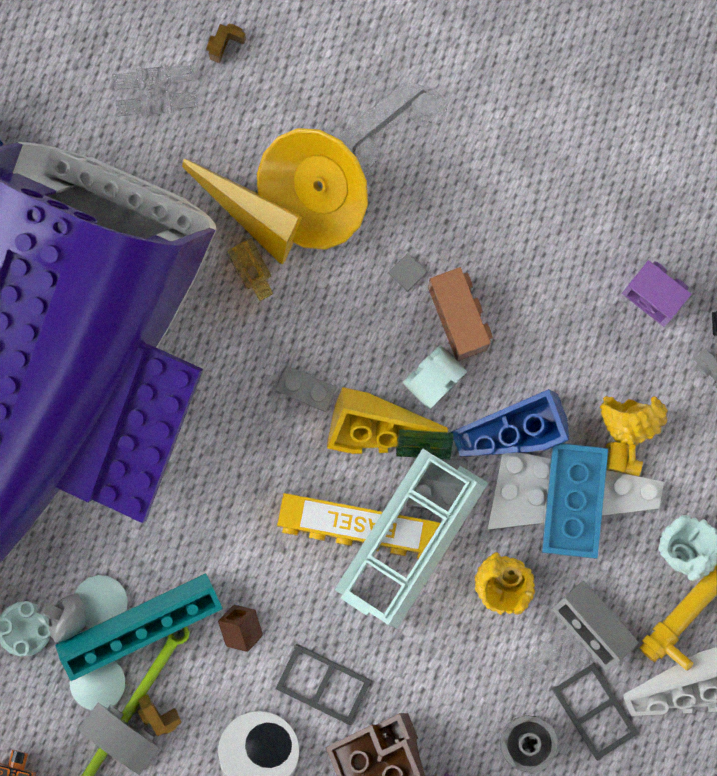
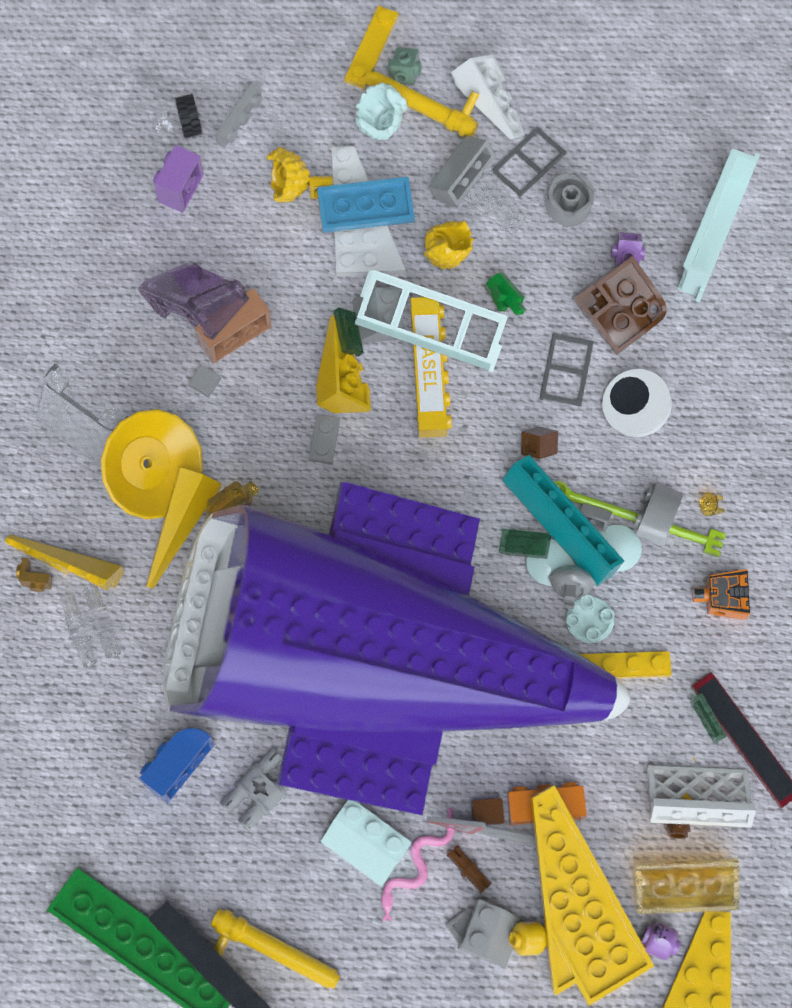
camera: 100 degrees left, 10 degrees down
pearl gold bracket [138,694,182,736] -> none
light aqua brick [402,345,467,410] -> none
blue wedge [451,389,570,457] -> none
yellow hand [625,445,643,477] -> none
none -> yellow wedge [4,534,125,591]
none -> clear purple windscreen [138,263,249,340]
none -> green rock [485,272,526,315]
none -> clear green tile [499,529,551,559]
none -> light grey piece [580,503,612,532]

